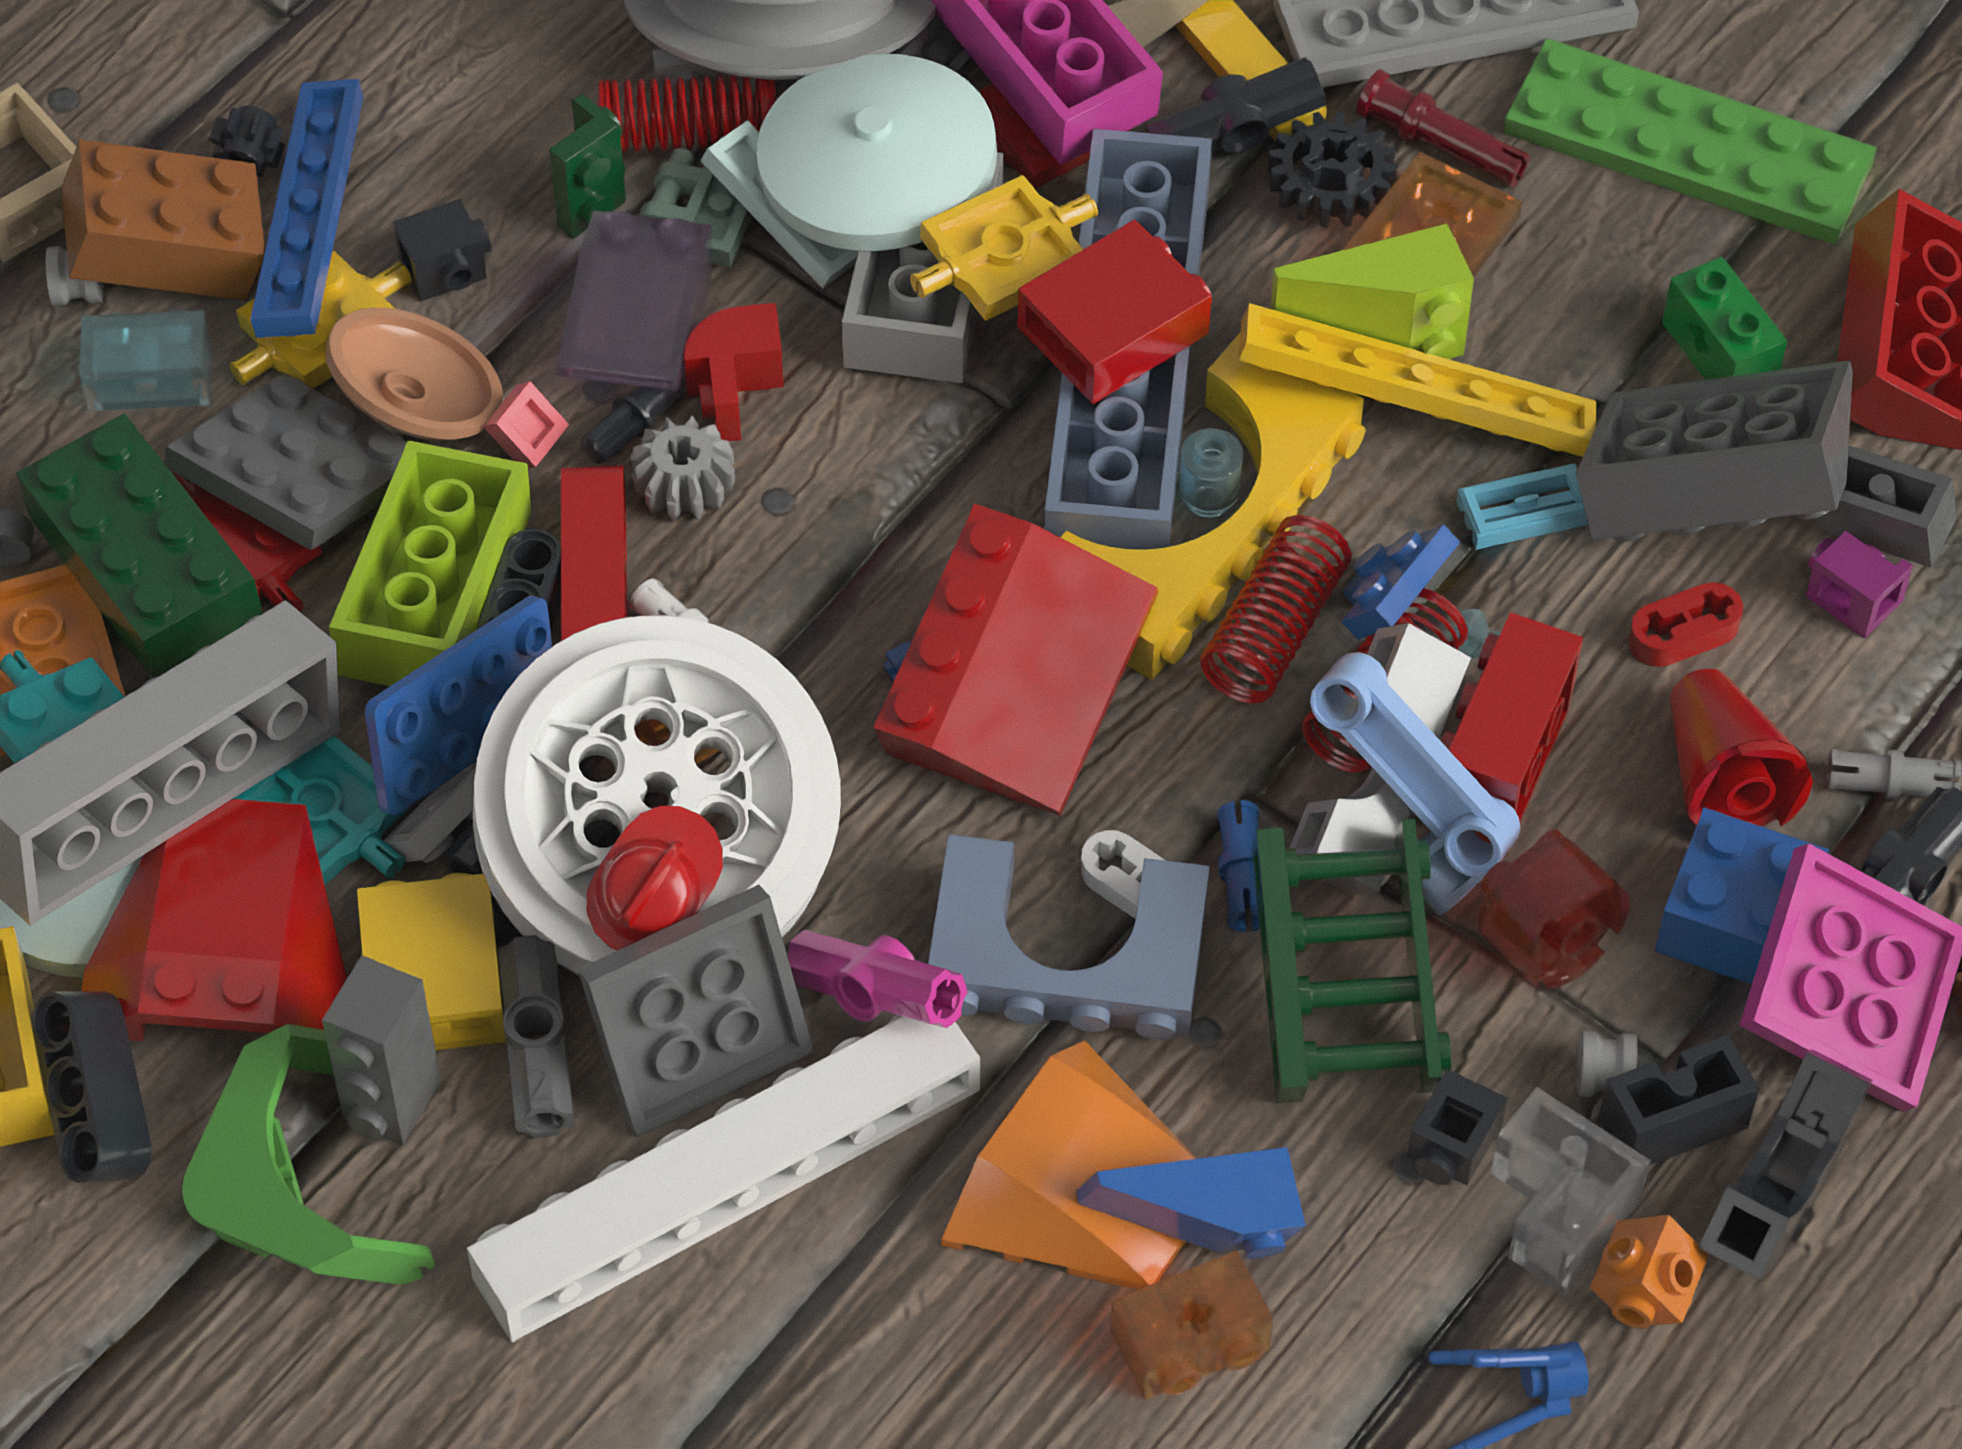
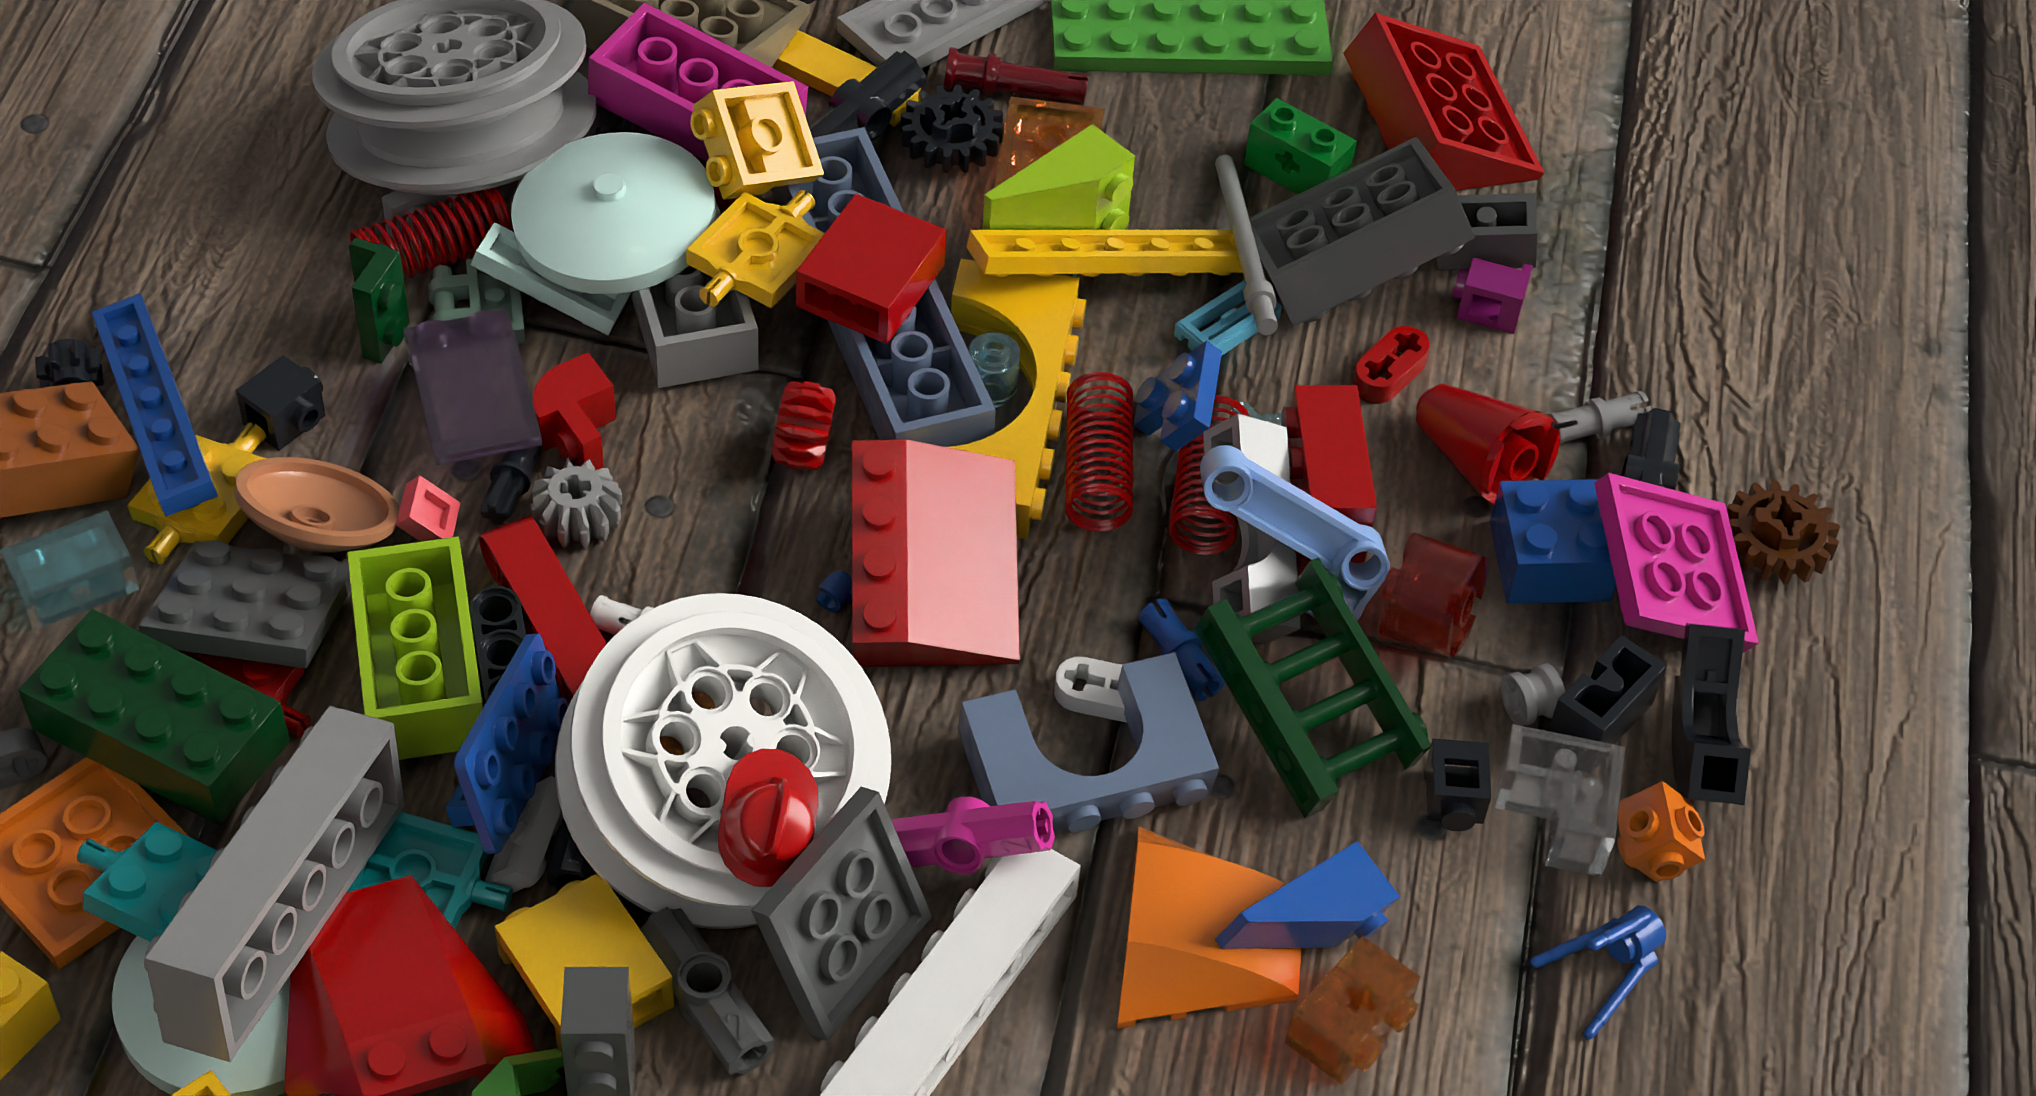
camera: 30 degrees left, 5 degrees down
none -> yellow plate [690,81,824,200]
none -> red gear [771,381,836,471]
none -> light grey bar [1215,155,1278,335]

